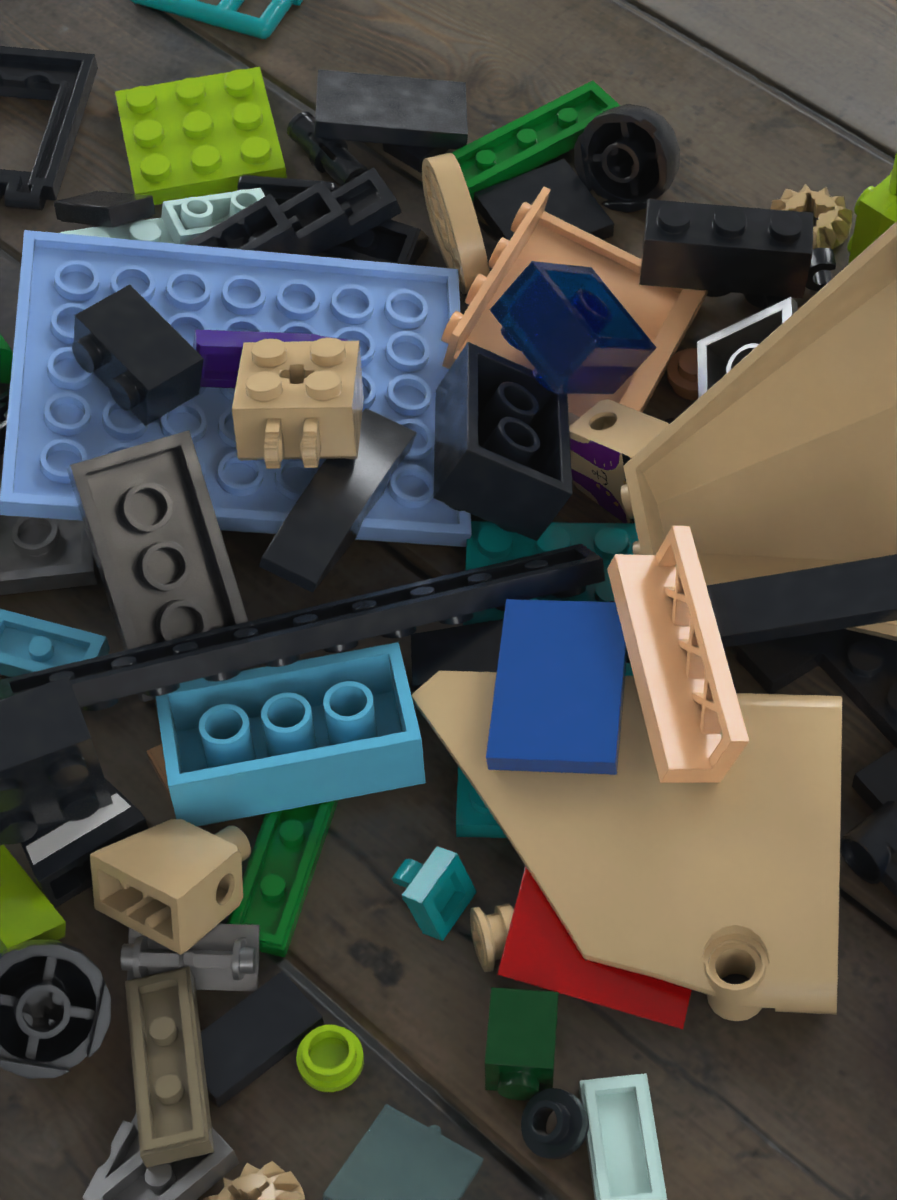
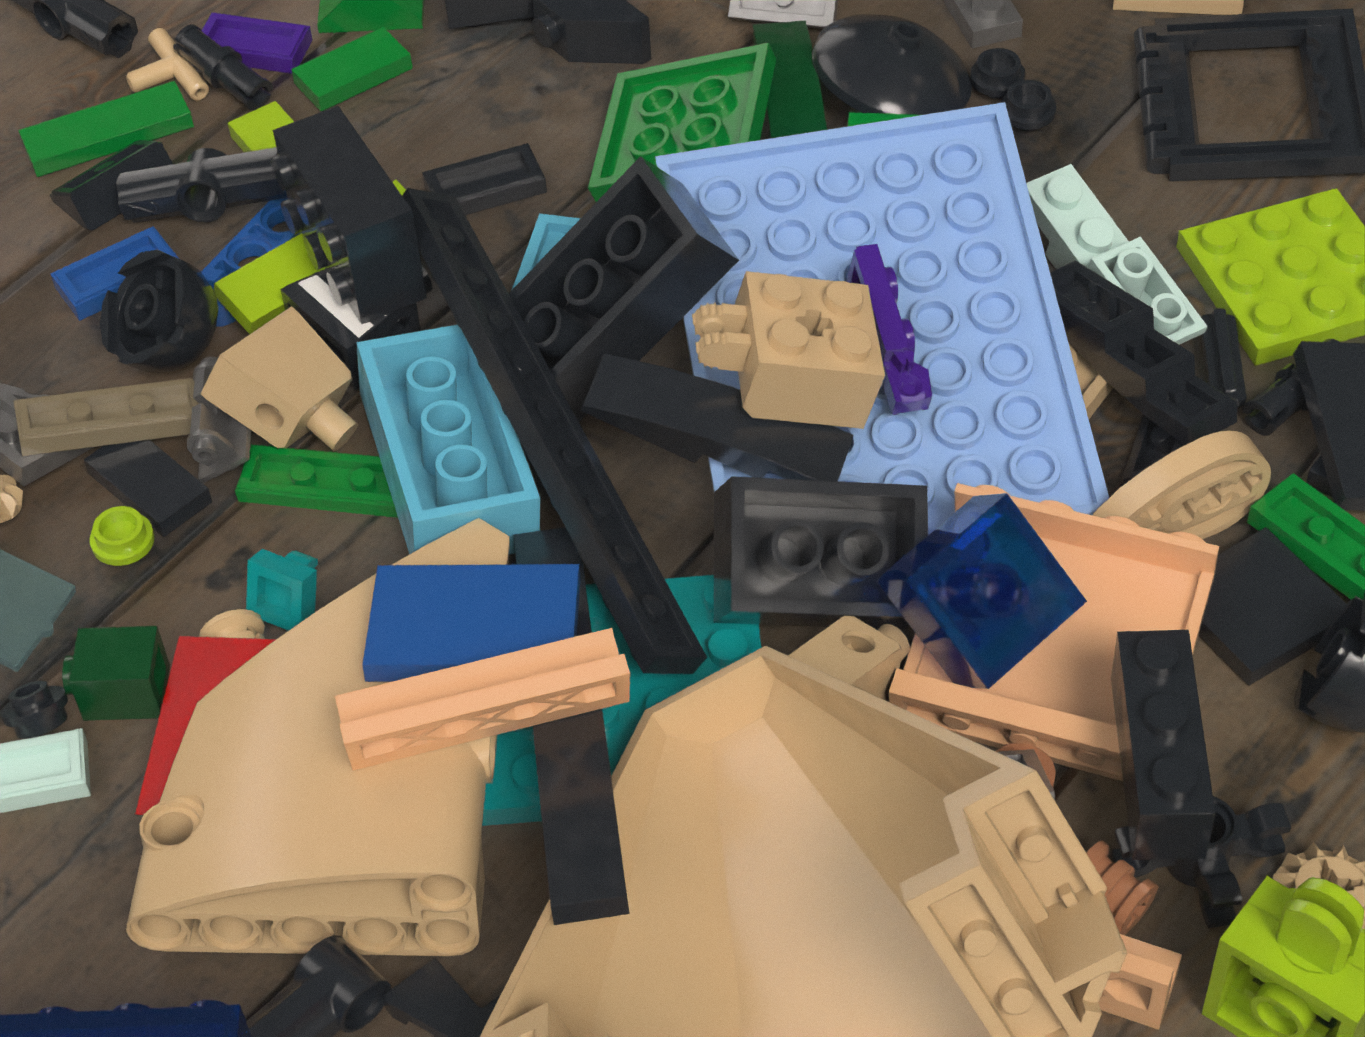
camera: 85 degrees right, 5 degrees down
black tile [54,191,156,227] -> none
black brick [72,285,204,426] -> none

